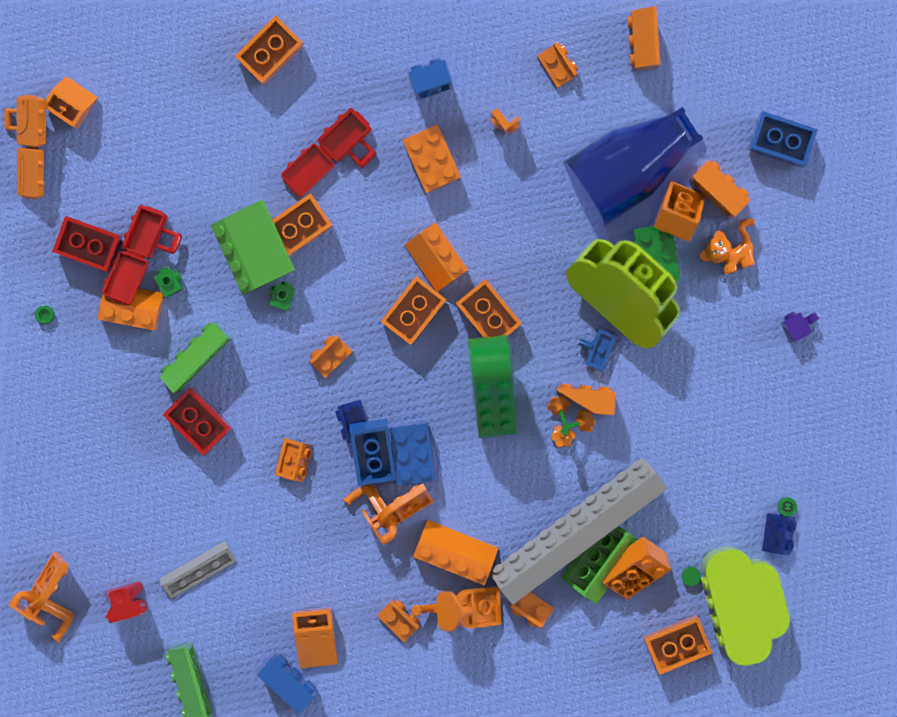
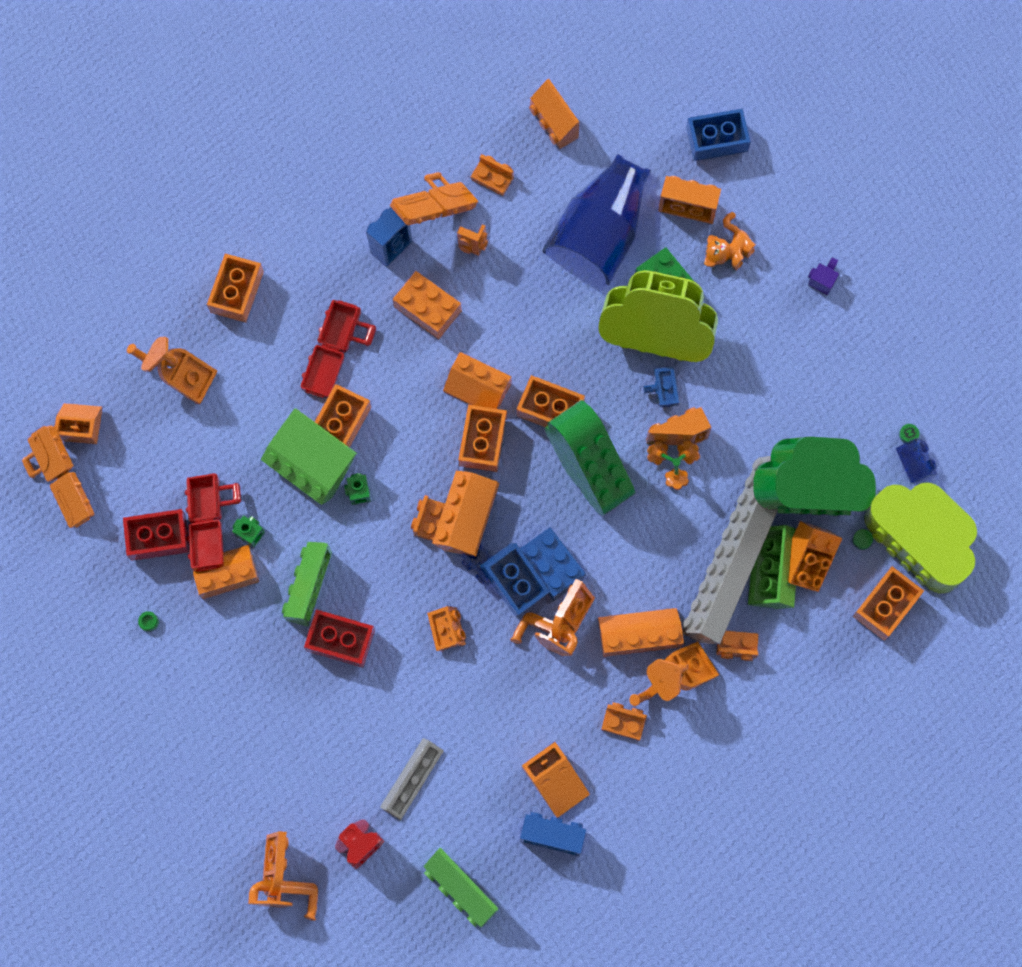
camera: 25 degrees left, 15 degrees down
orange brick [654,181,706,242] -> none
none -> orange plate [127,337,217,404]
none -> orange piece [390,172,478,225]
none -> orange slope [432,470,500,556]
none -> green brick [753,436,876,516]

